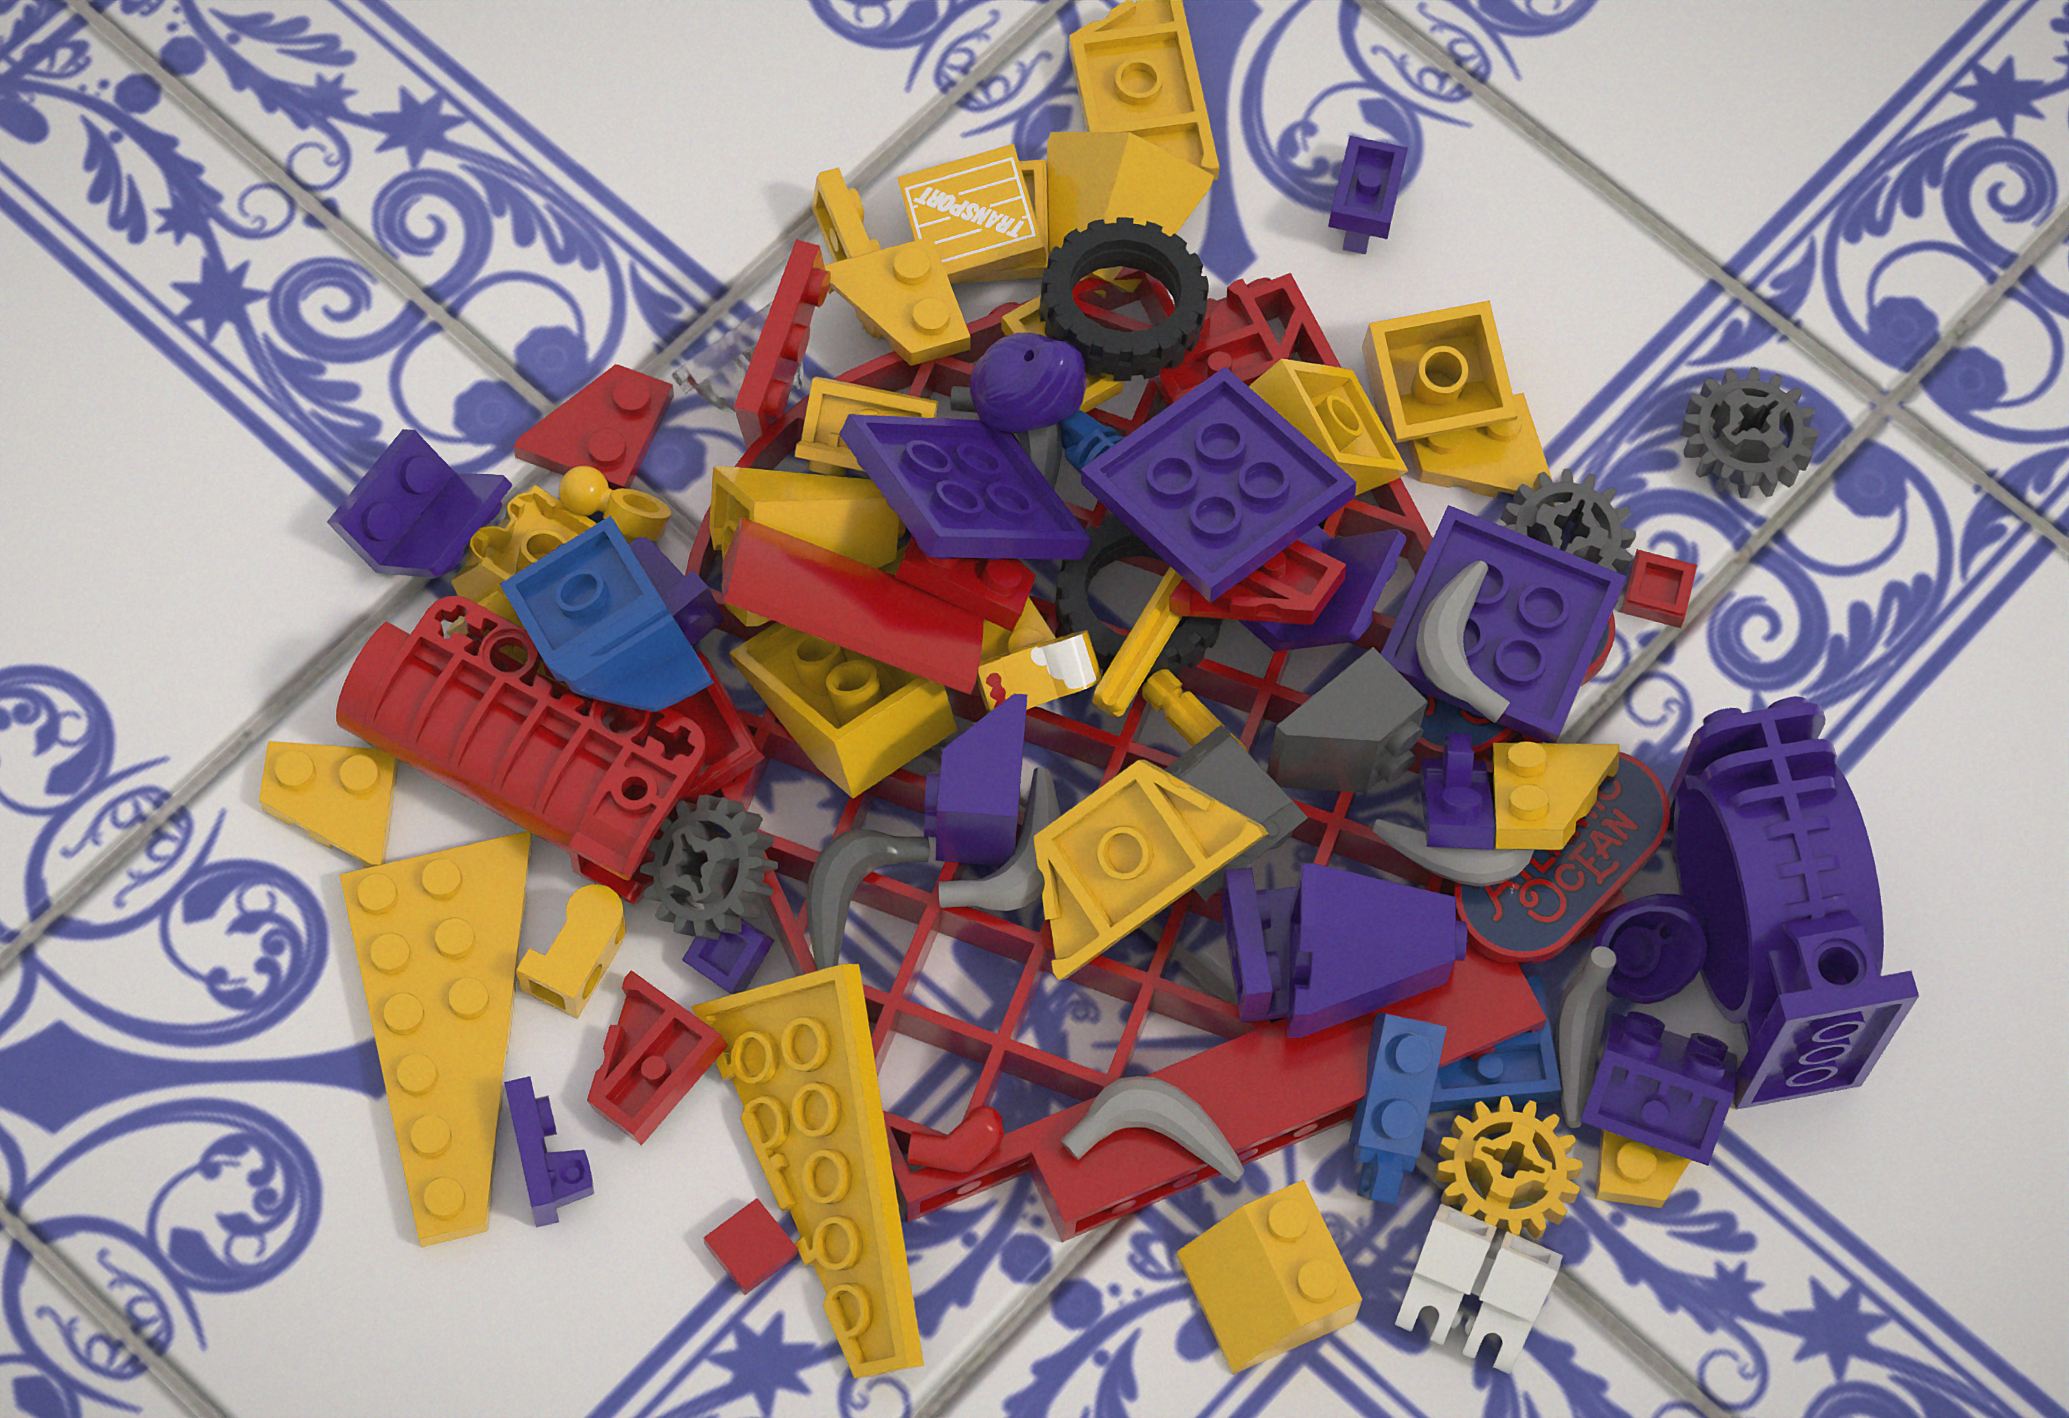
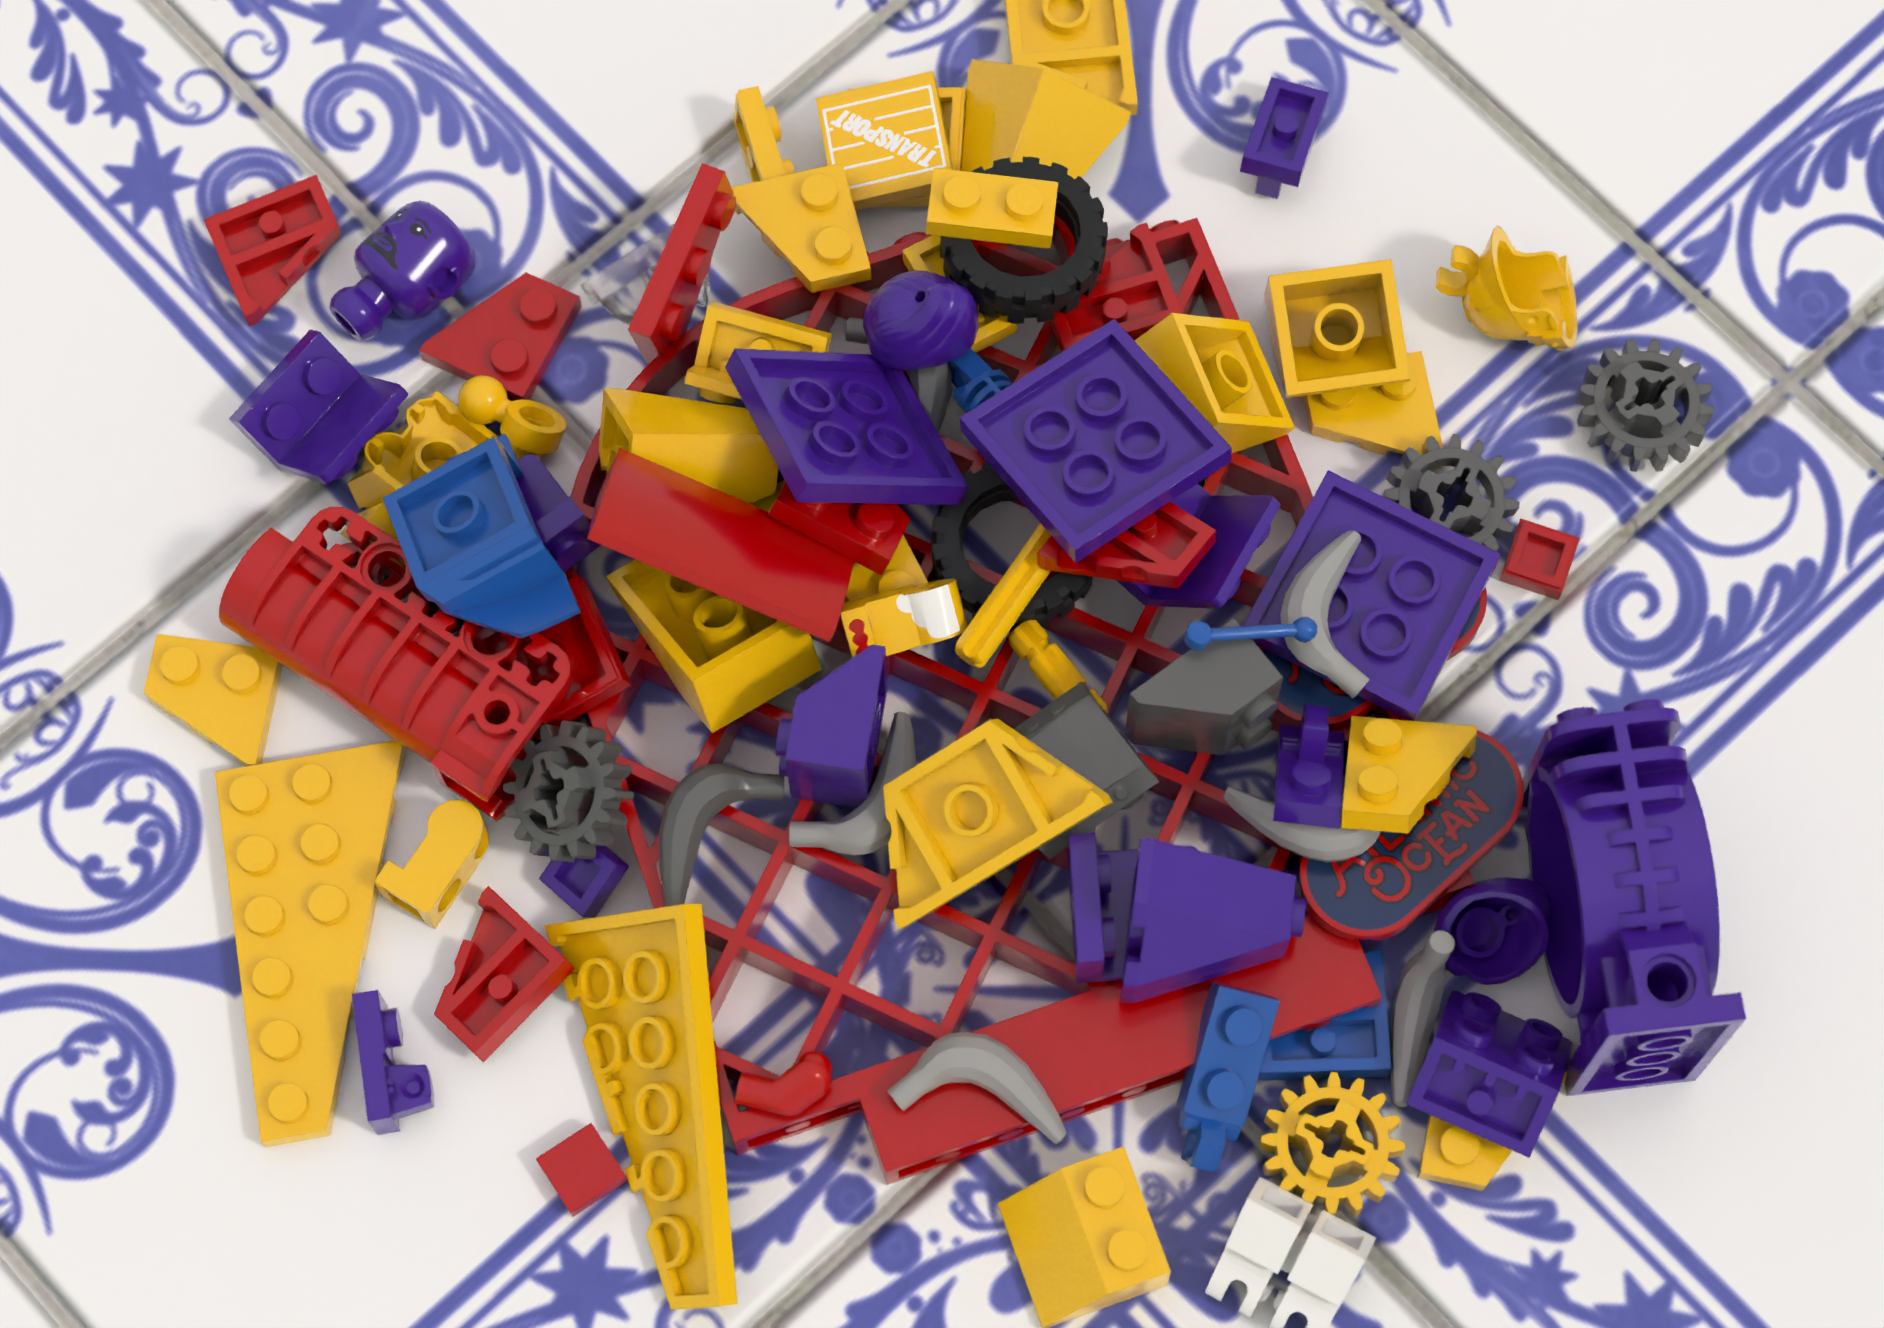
camera: 10 degrees right, 5 degrees up
none -> red wing [203,175,342,327]
none -> dark purple piece [329,201,475,341]
none -> yellow plate [926,168,1058,249]
none -> blue hinge [1184,616,1317,650]
none -> yellow helmet [1435,225,1578,351]

